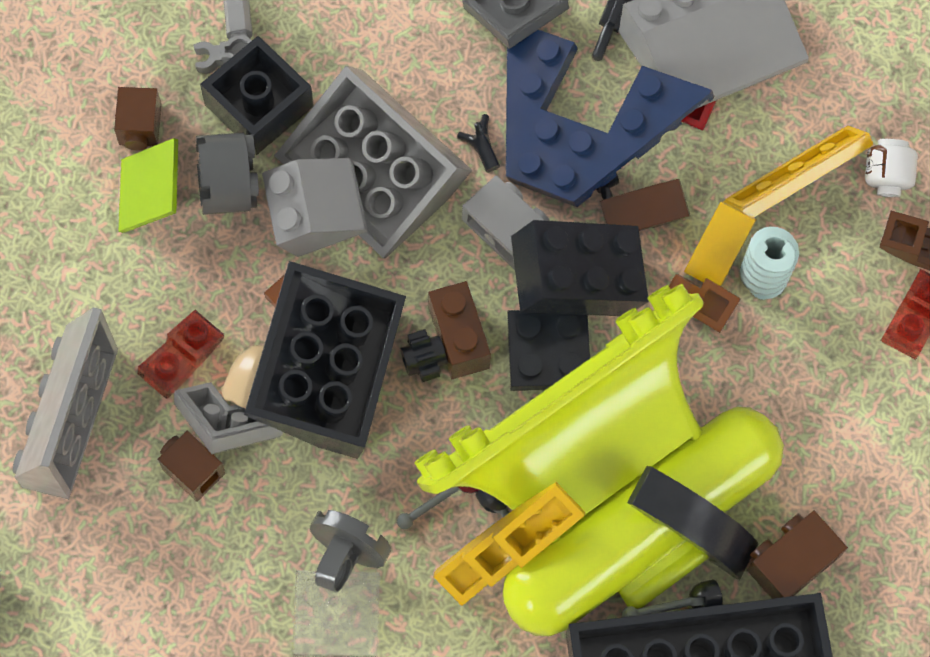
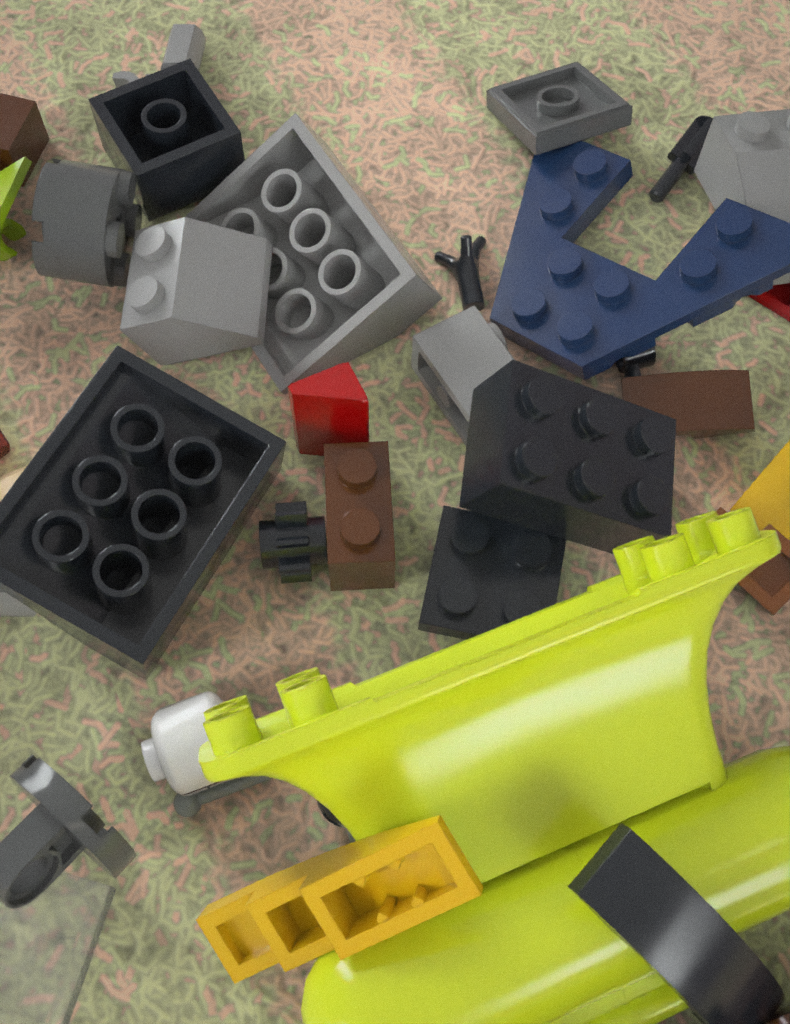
camera: 15 degrees right, 5 degrees down
none -> white head [141,691,233,796]
none -> red slope [288,362,369,456]

